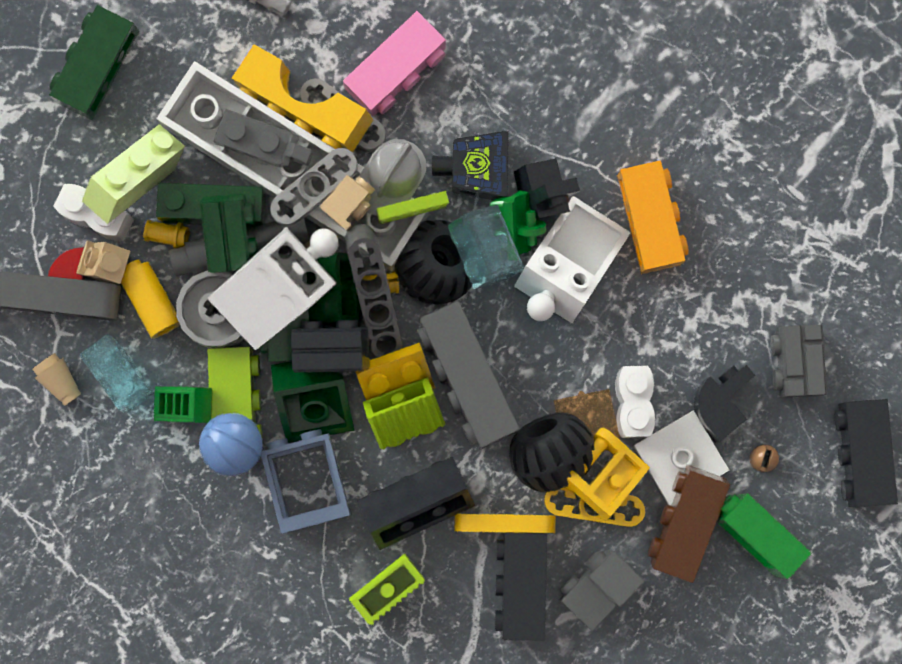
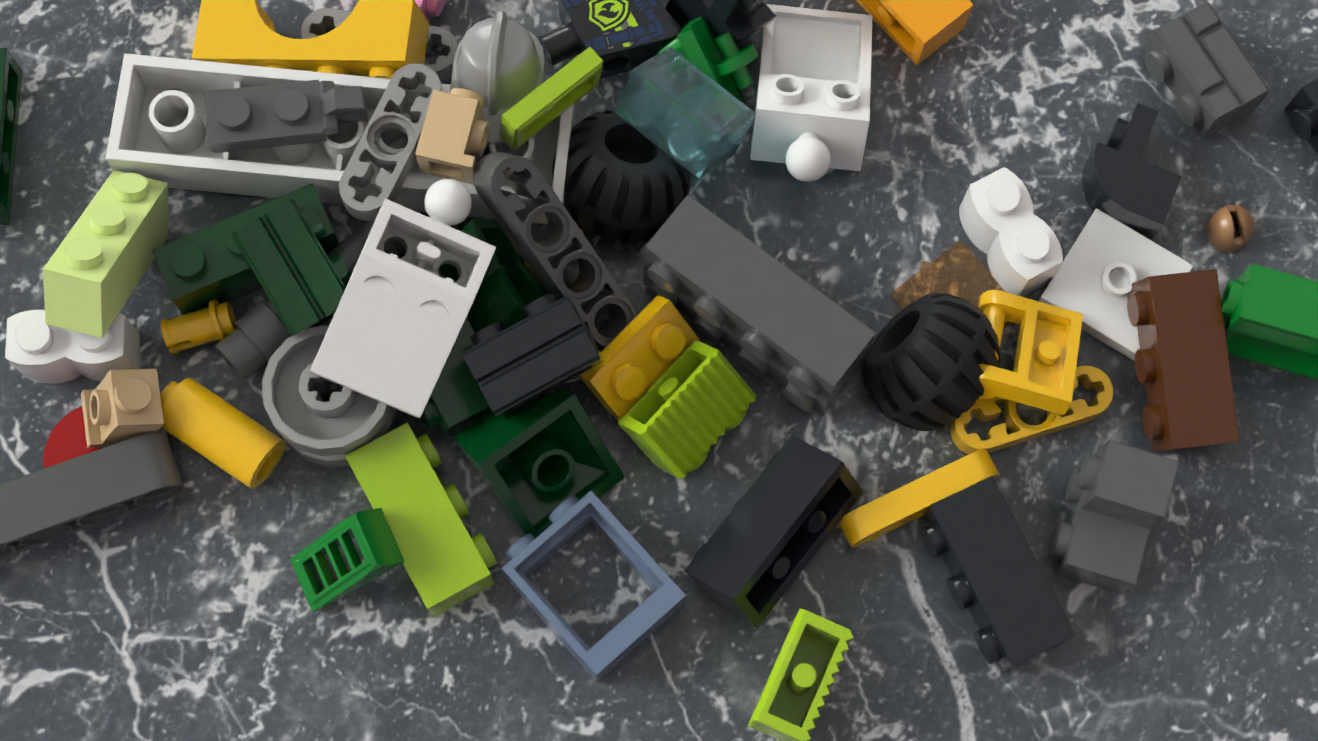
camera: 30 degrees left, 10 degrees down
tan cone [32,353,81,406] -> none
clear light blue brick [79,334,155,413] -> none
medium blue piece [199,413,262,476] -> none

